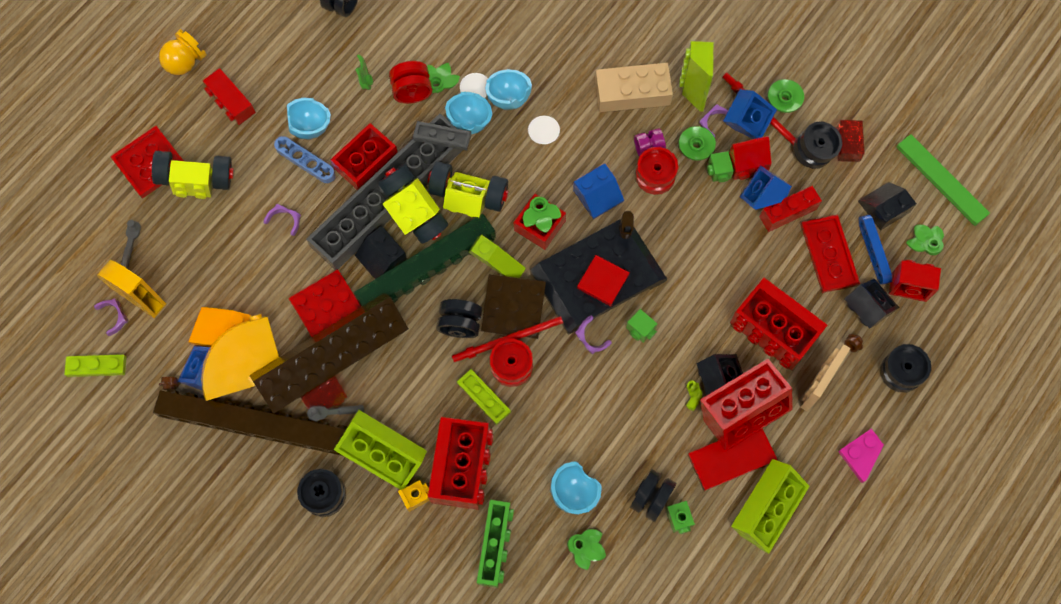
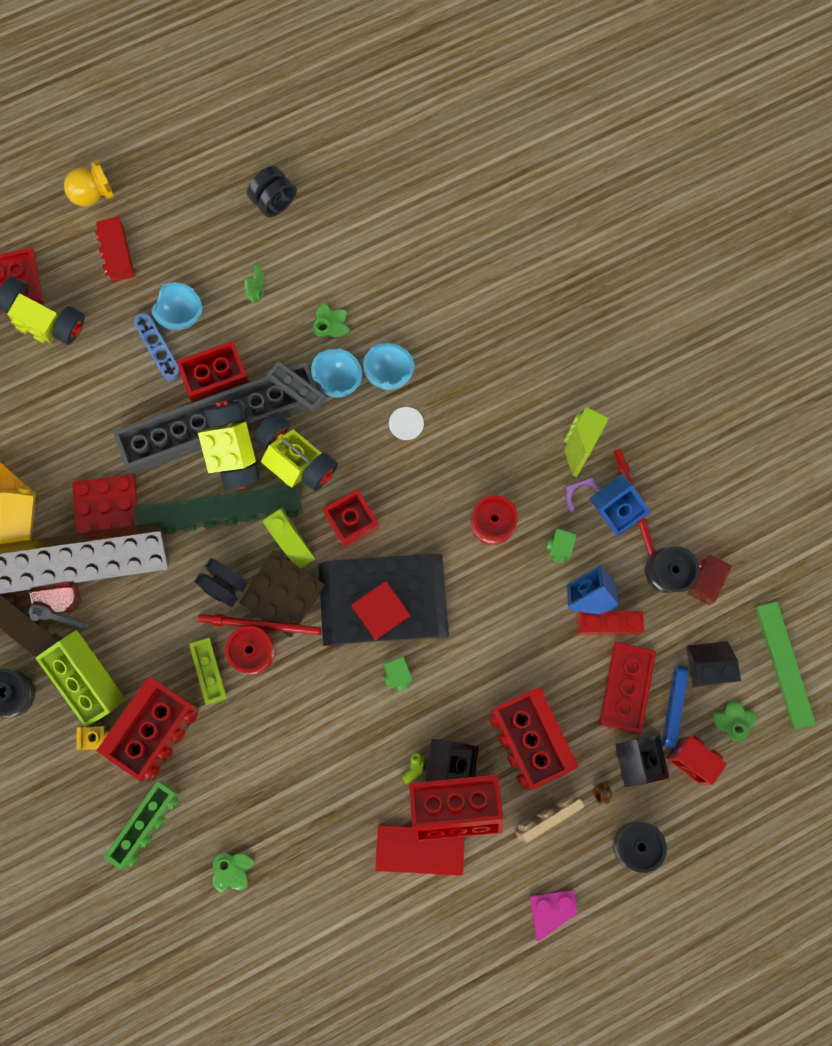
camera: 20 degrees right, 5 degrees up
medium lavender cap [264,204,301,236] -> none
black slope [355,225,408,283] -> none
red wheel [389,61,433,104] -> none
white sticker [460,73,488,98] -> none
bright green plate [523,197,561,233] -> none
medium azure cylinder [550,461,602,514] -> none
blue slope [573,164,624,219] -> none
medium lavender cap [575,315,612,355] -> none
tan brick [595,63,673,112] -> none
dark brown piece [619,211,634,239] -> none
black wheel [630,469,677,522] -> none
magenta wheel [634,128,666,157] -> none
bright green brick [665,501,695,534] -> none
bright green dish [679,126,716,161] -> none
red slope [729,136,772,180] -> none
lime slope [731,459,810,554] -> none
bright green dish [768,79,804,113] -> none

